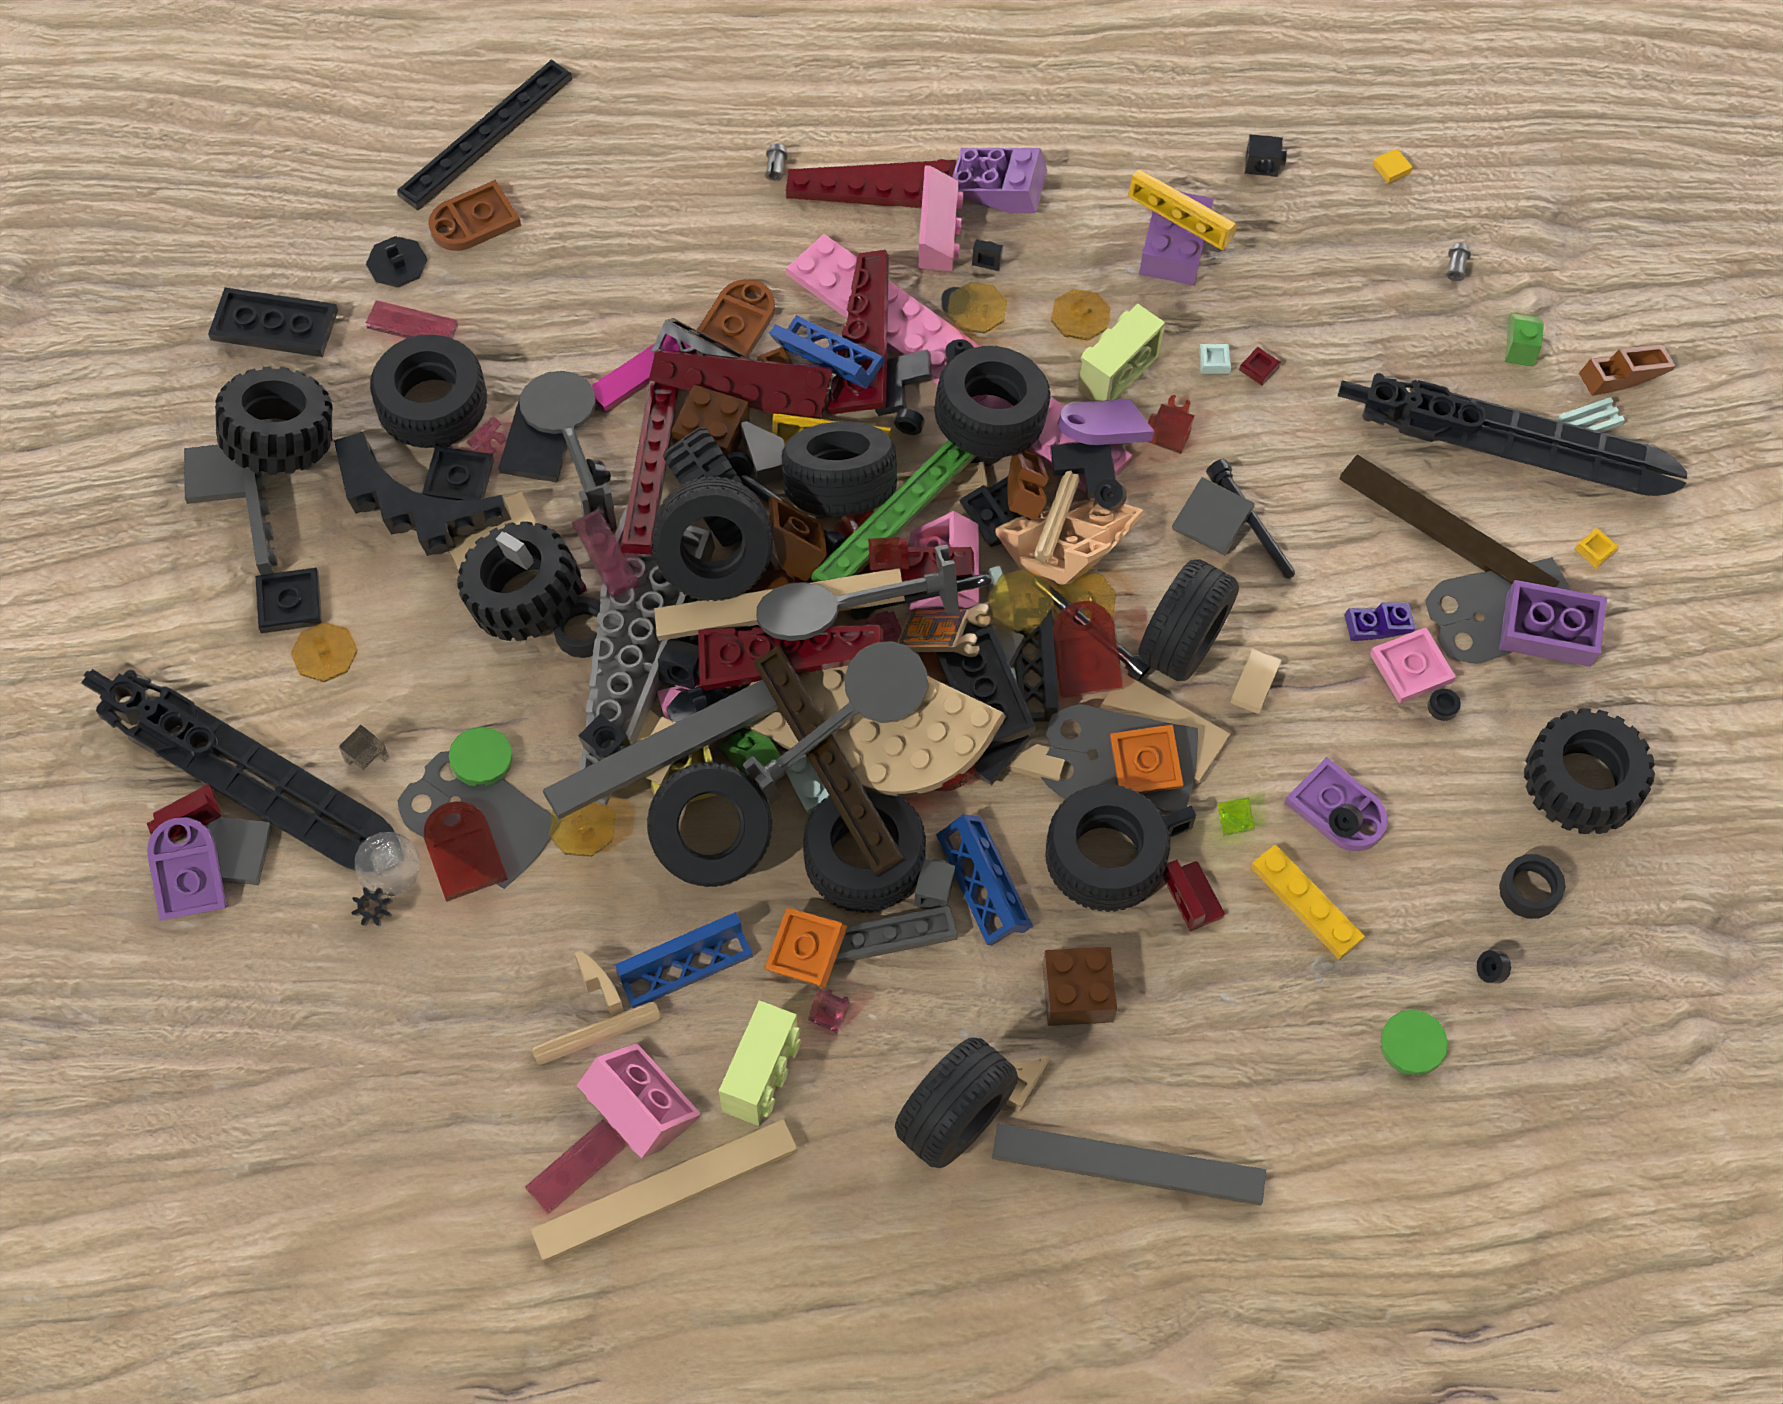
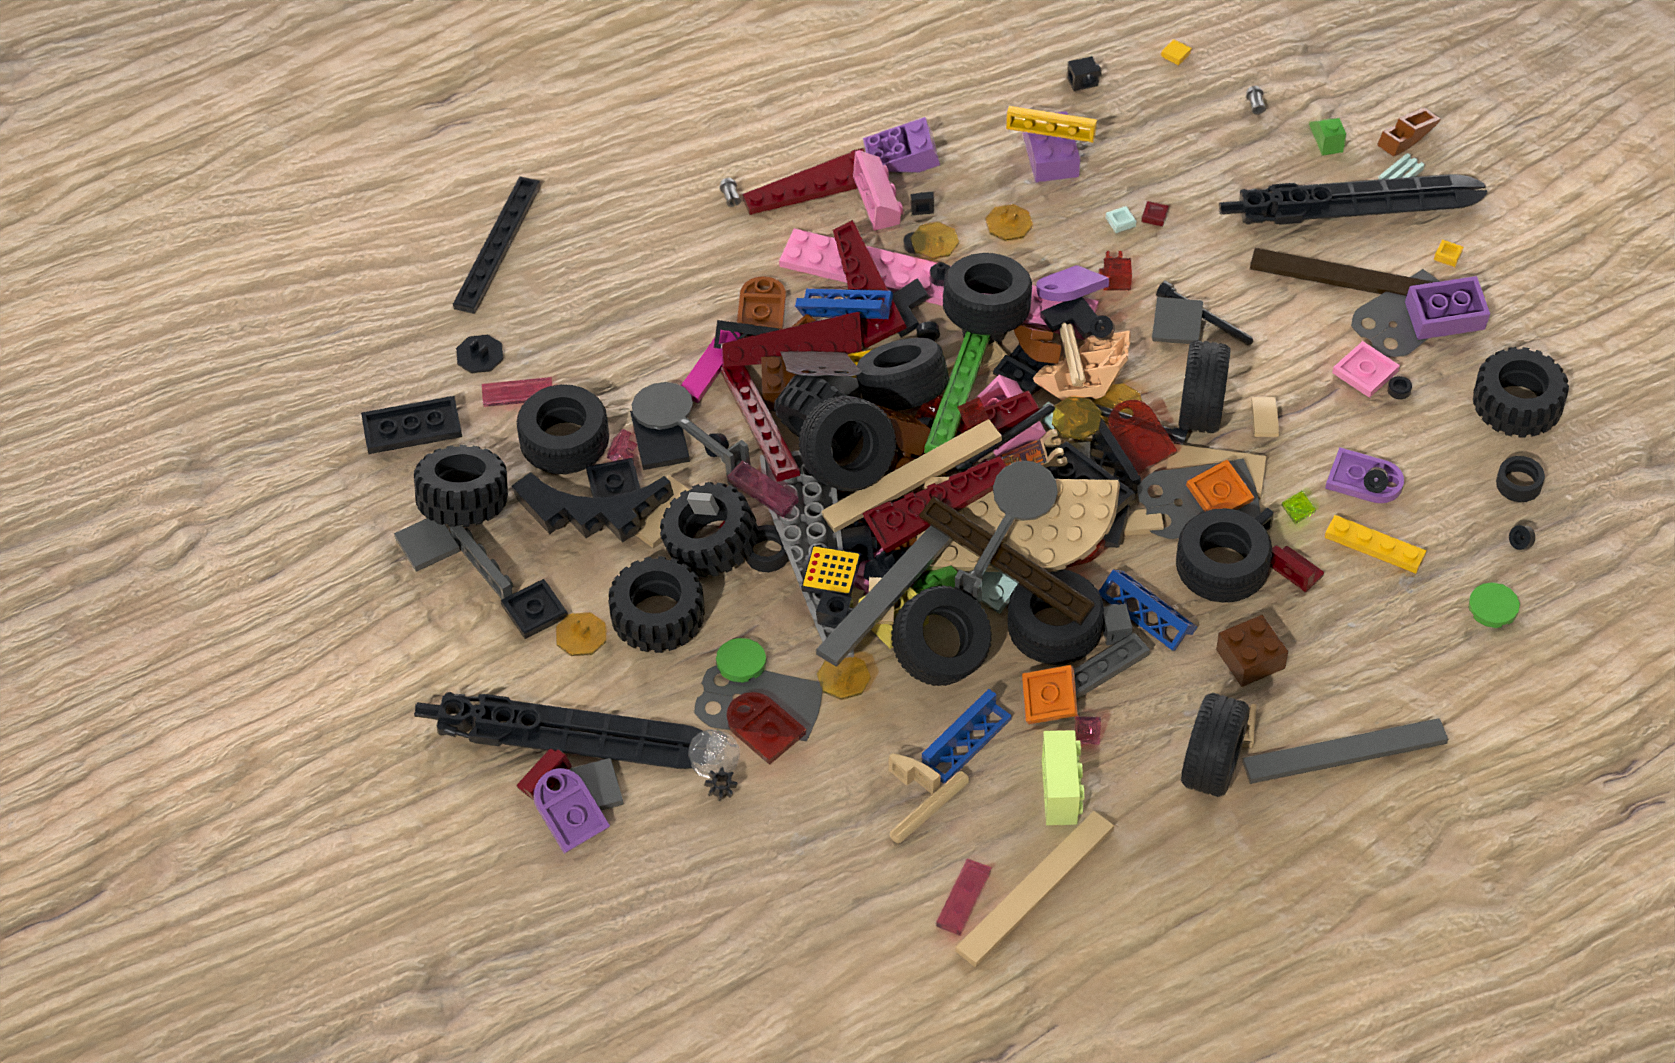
camera: 20 degrees left, 10 degrees down
clear smoke panel [338,725,389,770] -> none
dark orange tile [429,180,521,251] -> none
bright pink slope [577,1043,702,1159] -> none
dark grey piece [756,545,959,641] -> none
yellowish green brick [1078,304,1165,401] -> none
dark purple slope [1344,602,1416,641] -> none
none -> black tyre [608,556,705,653]
none -> dark grey piece [780,351,862,376]
none -> yellow tile [801,545,861,597]

